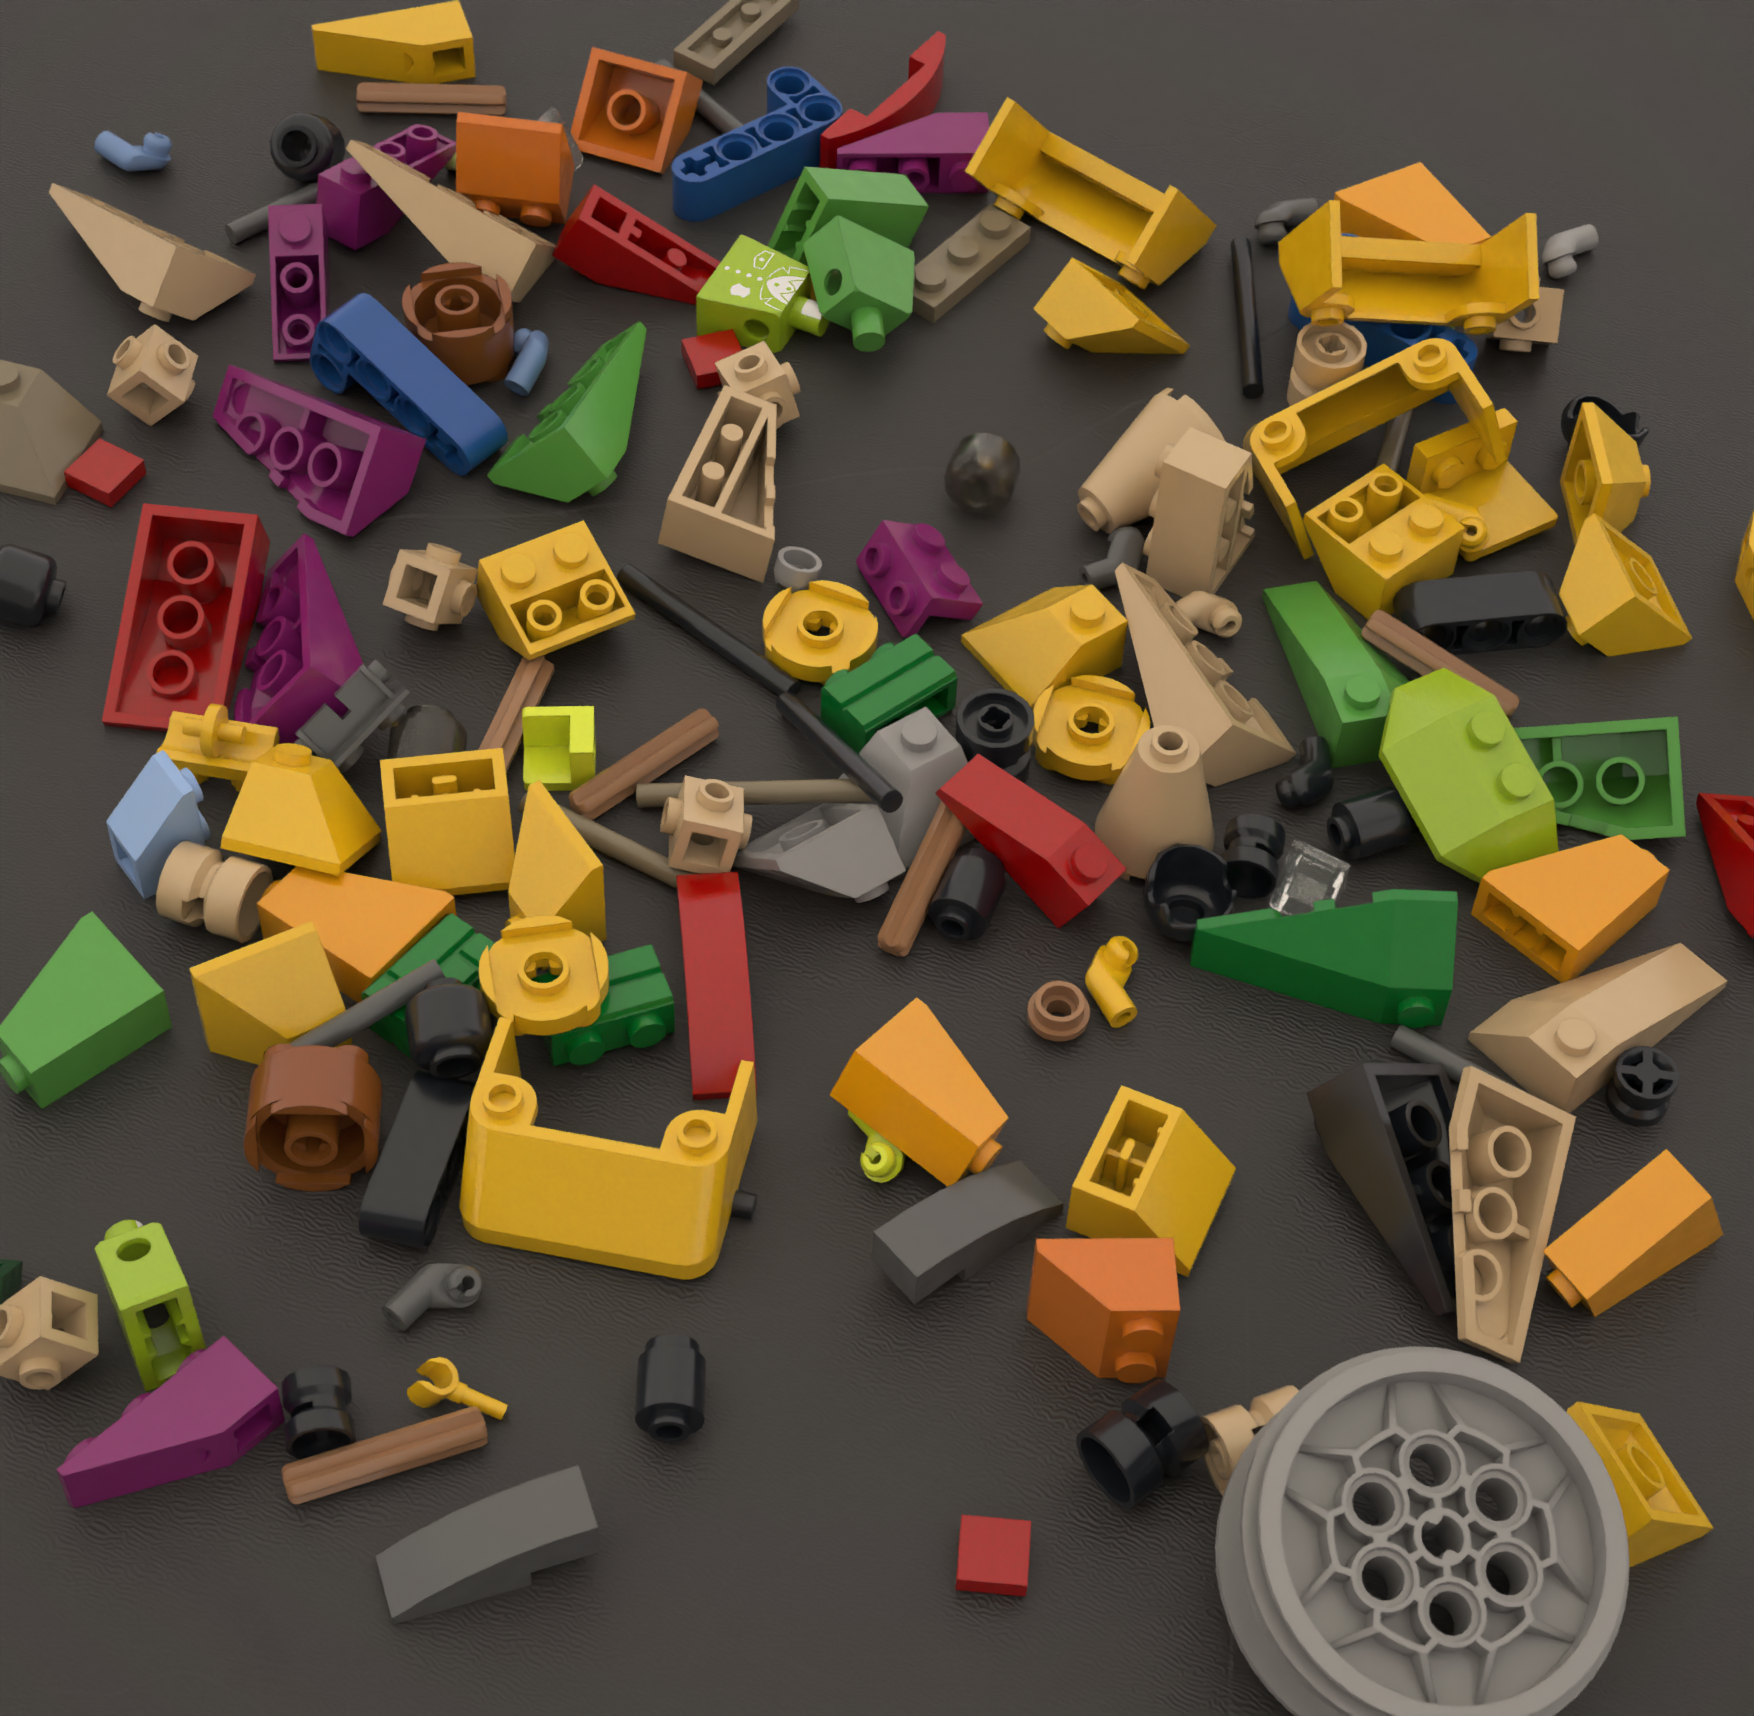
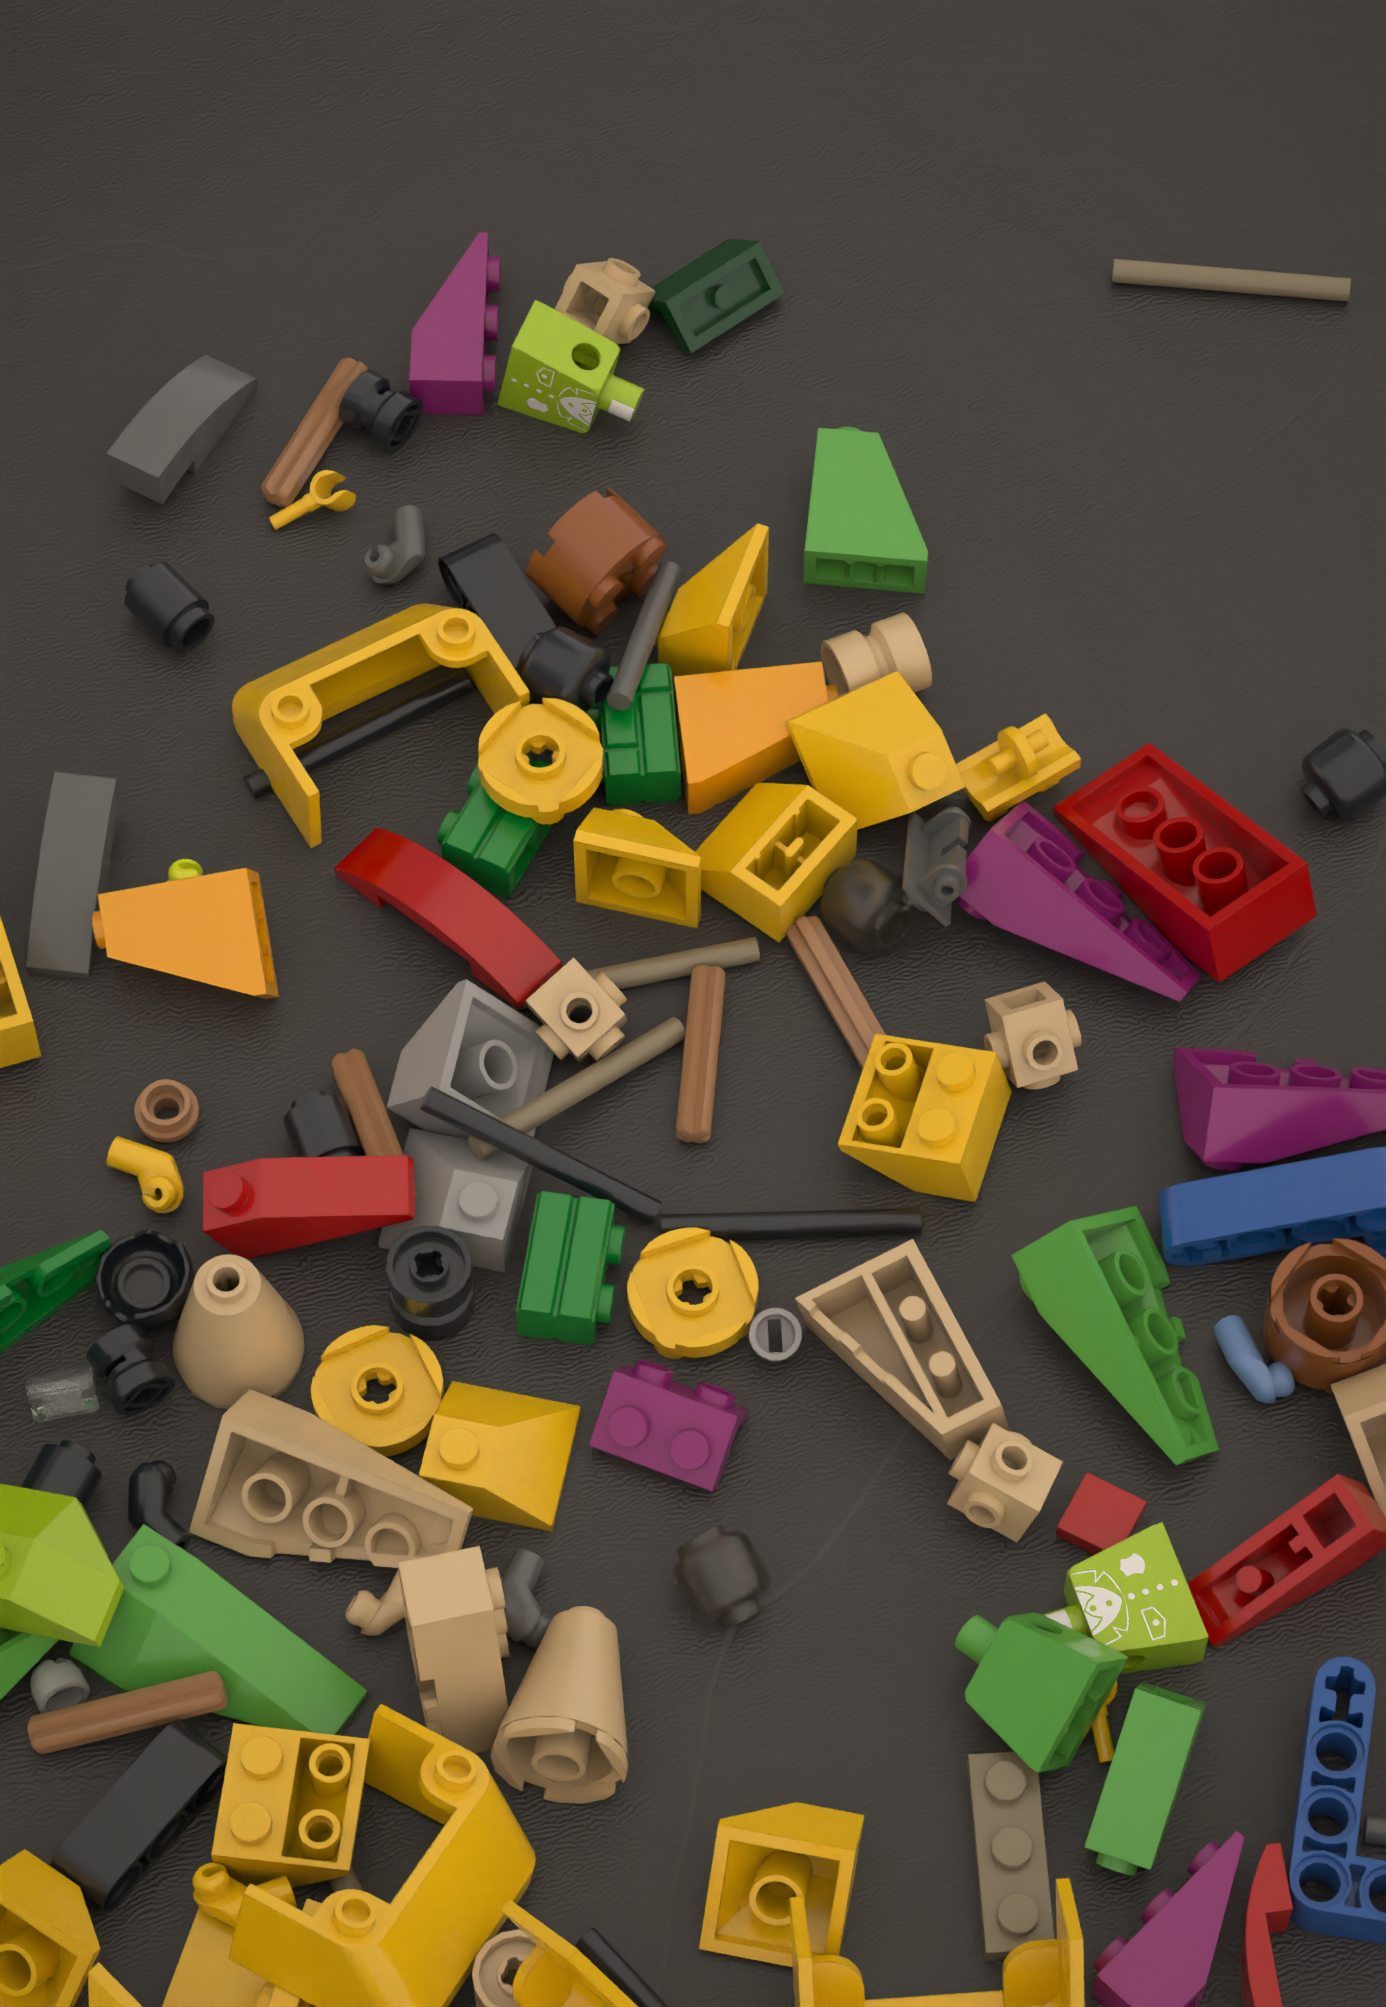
camera: 140 degrees right, 10 degrees up
light blue slope [106,750,211,900] -> none
neon yellow panel [522,706,596,791] -> none

